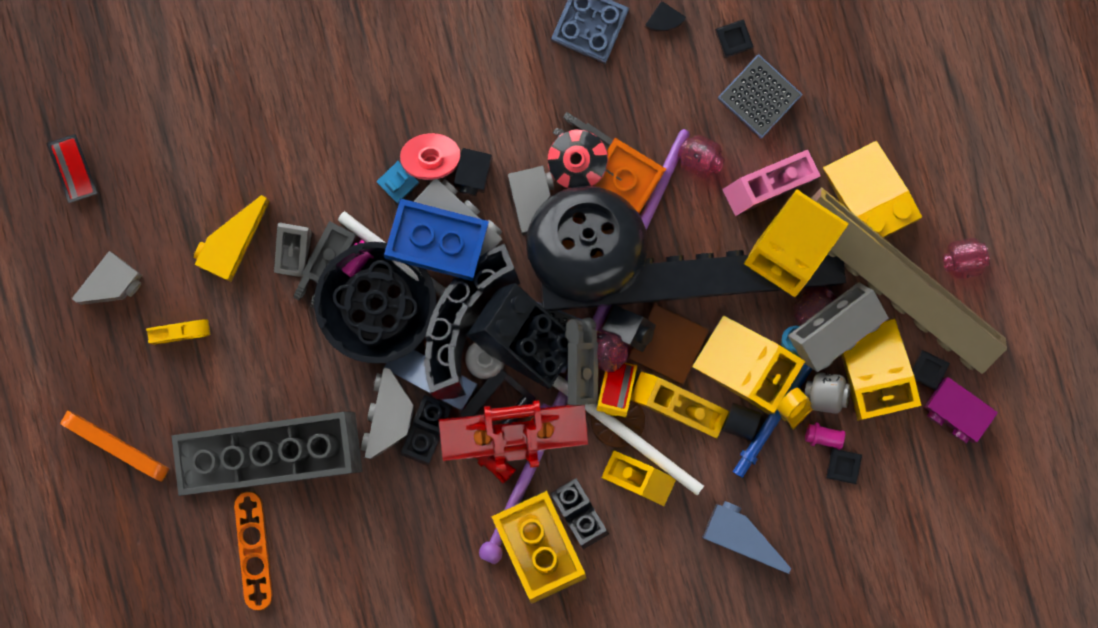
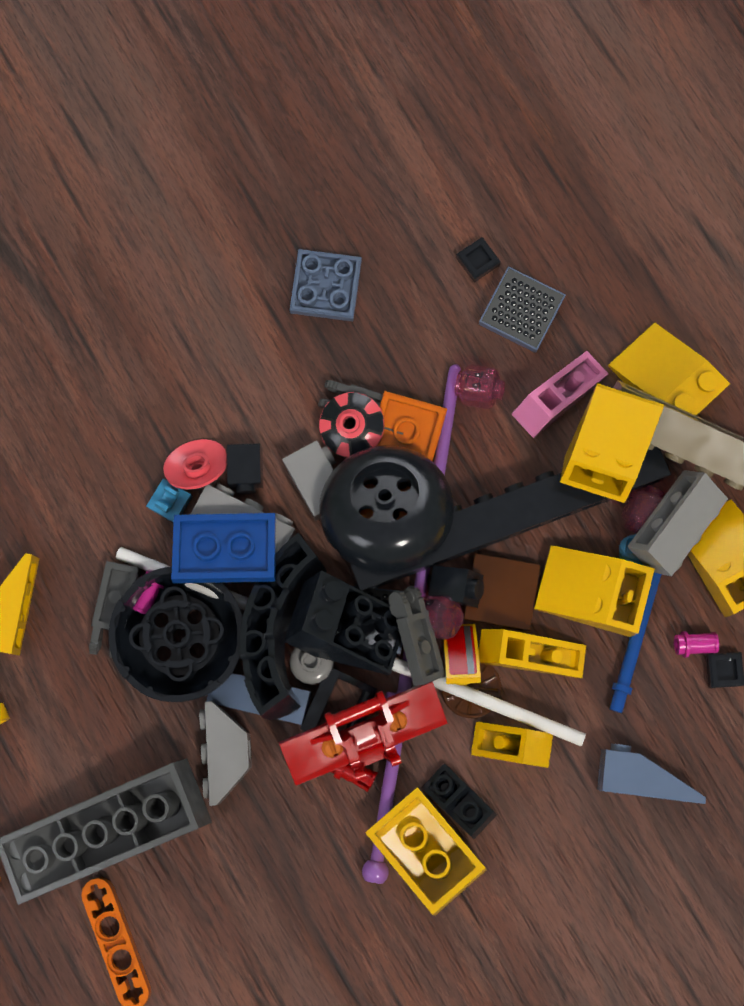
camera: 10 degrees left, 5 degrees down
light grey slope [274,223,312,277] -> none
black slope [401,395,452,466] -> none
black tile [645,1,686,32] -> none
black brick [722,403,761,441] -> none
yellow piece [777,388,813,430] -> none
light grey head [805,372,851,414] -> none

